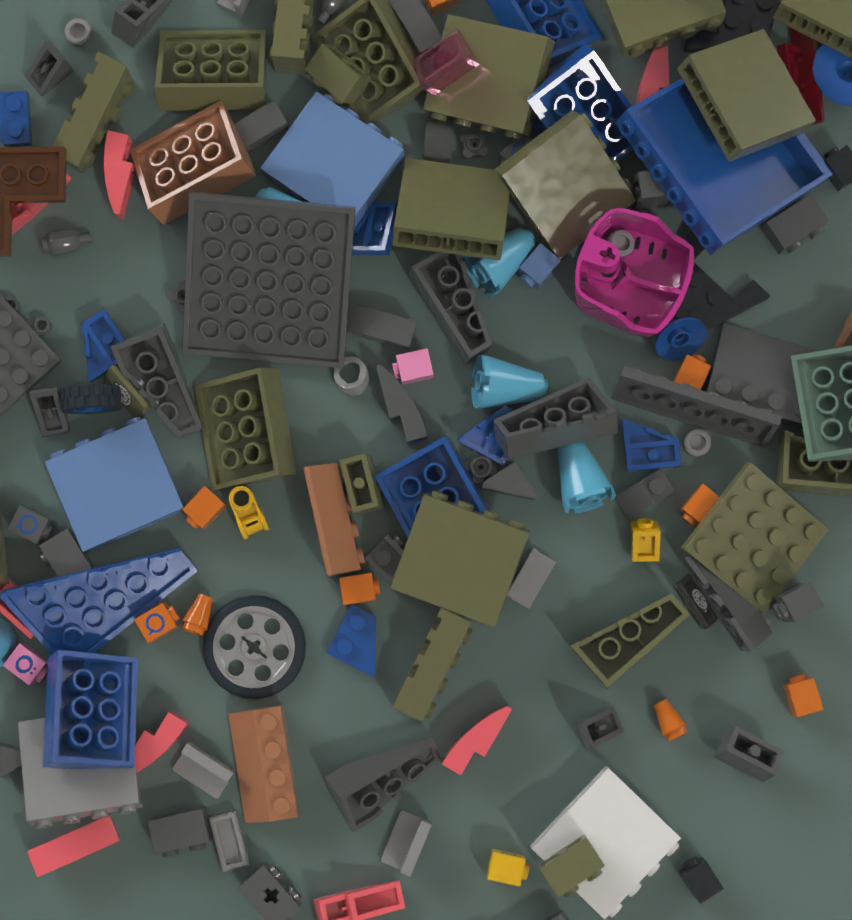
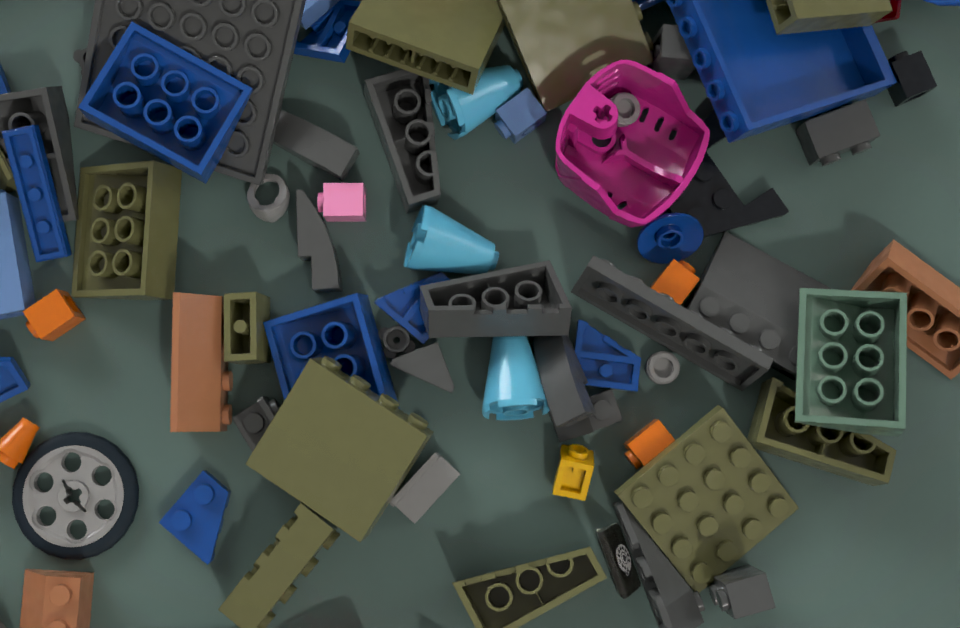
camera: 10 degrees right, 0 degrees up
yellow piece [229,486,270,540] -> none
orange brick [339,573,381,605] -> none
none -> blue tile [1,125,72,262]
none -> blue slope [78,21,253,184]
none -> dark grey slope [533,335,596,427]

